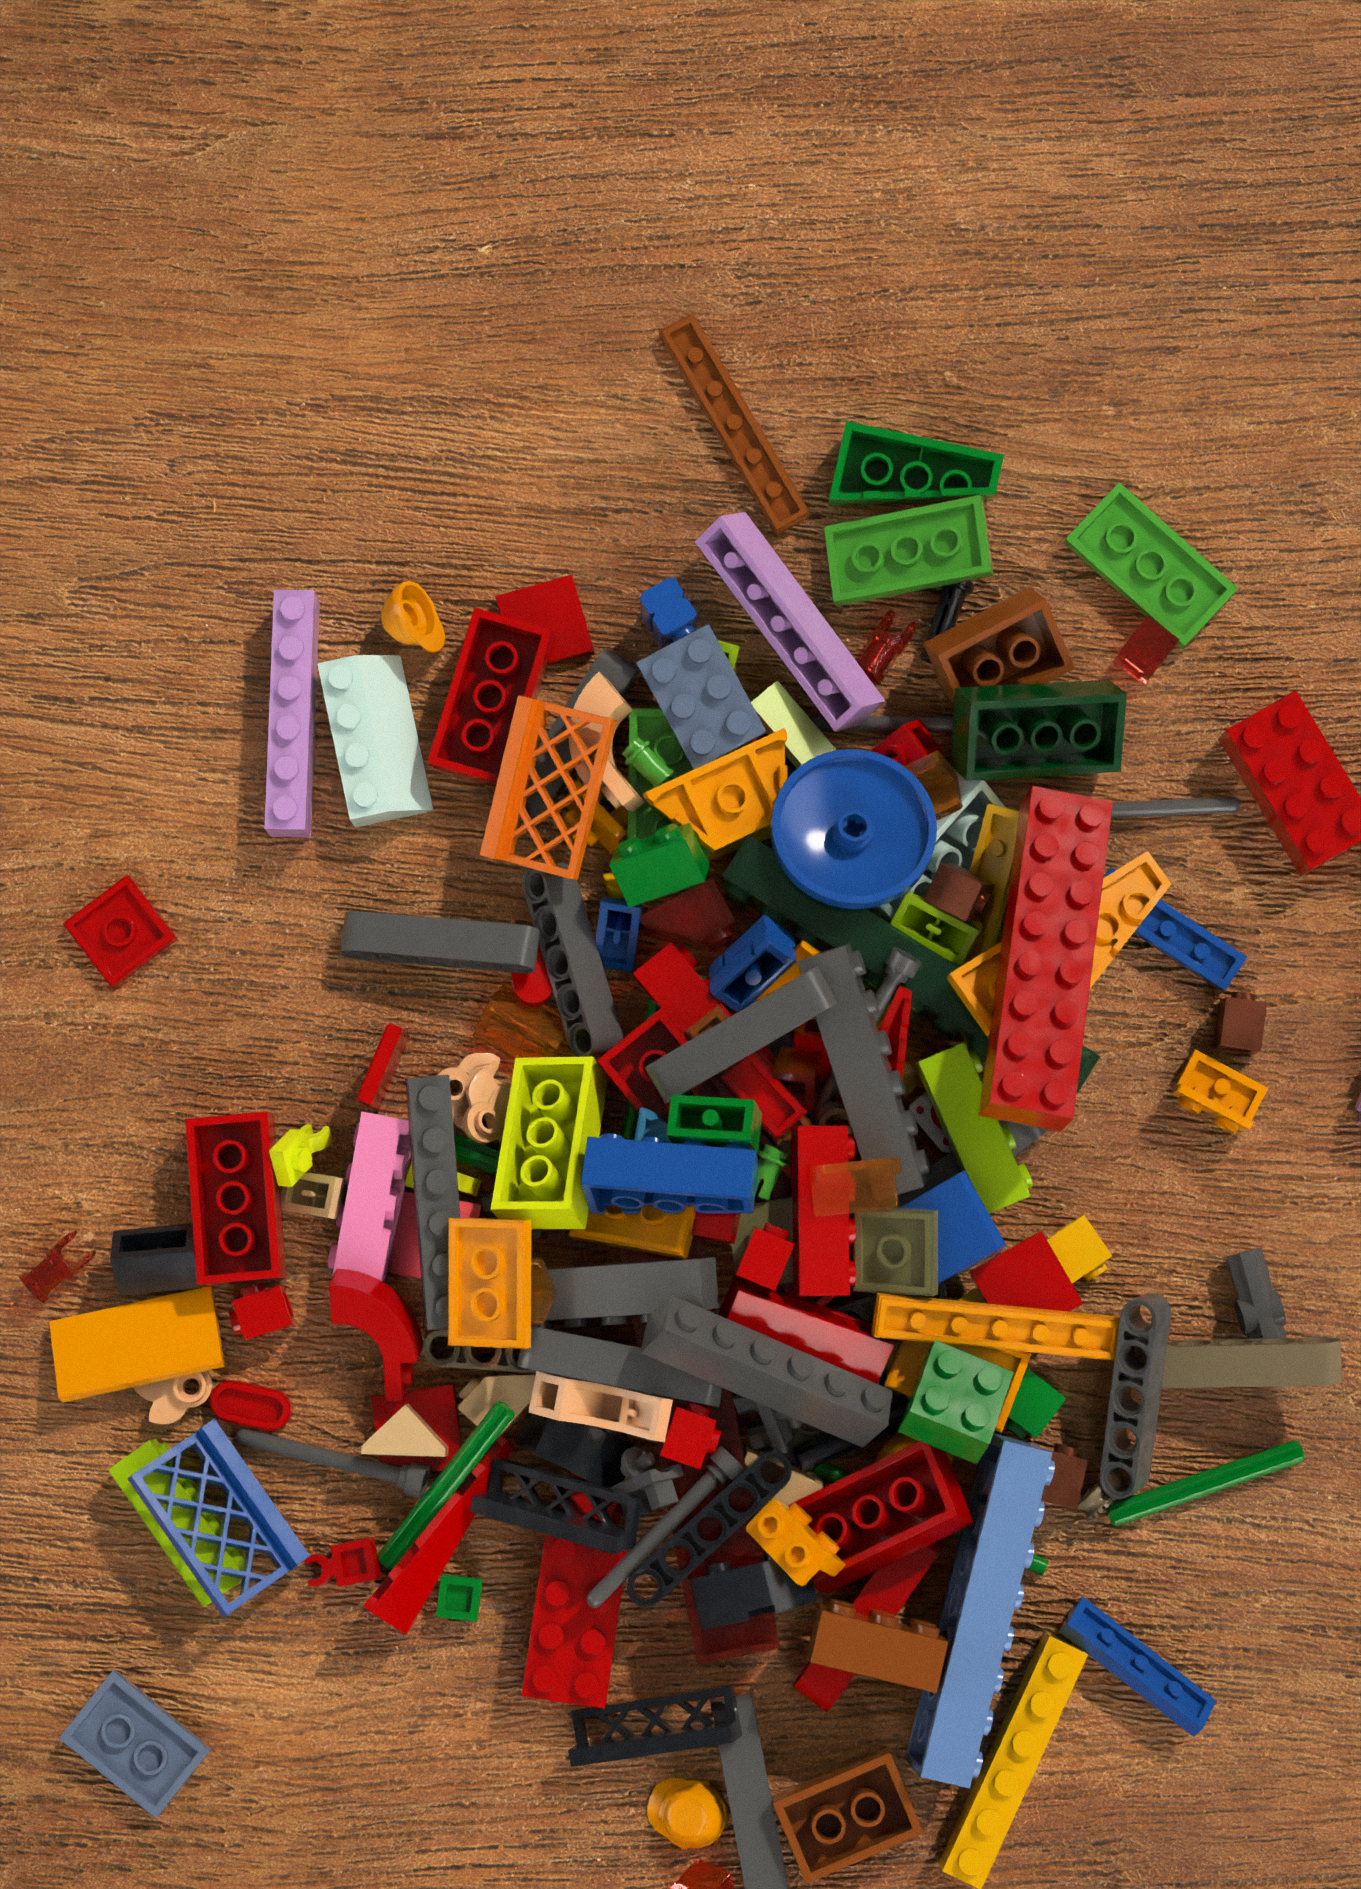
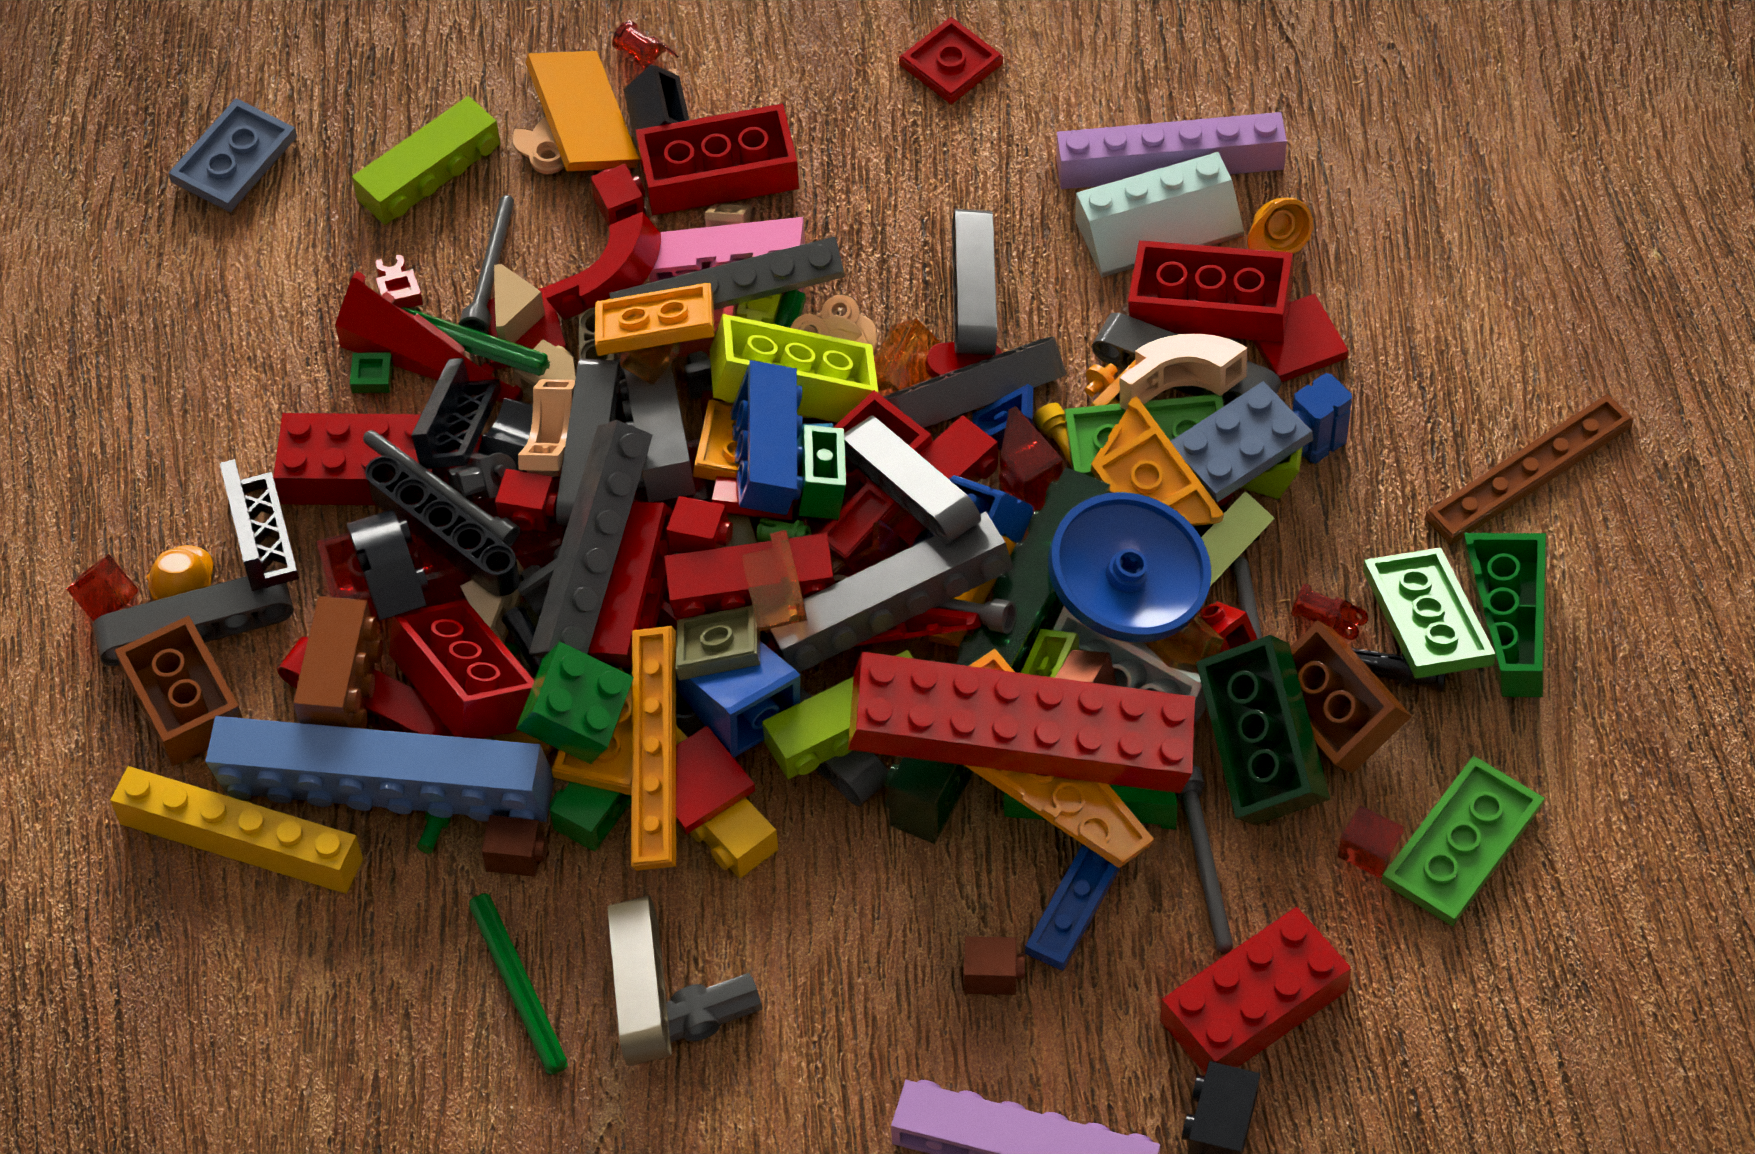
camera: 85 degrees right, 25 degrees down
fence [128,1418,310,1618] -> none
red tile [209,1380,293,1431] -> none
neon yellow plate [269,1124,333,1187] -> none
red tile [357,1023,410,1111] -> none
orange fence [479,695,617,880] -> none
green brick [610,823,709,908] -> none
bright green pin [622,737,674,788] -> none
lavender brick [695,512,885,732] -> none
light orange bracket [746,1497,845,1586] -> none
blue plate [1059,1596,1216,1737] -> none
dark tan bush [1077,1481,1115,1522] -> none
dark grey beam [1100,1293,1171,1499] -> none
light orange bracket [1171,1049,1268,1134] -> none

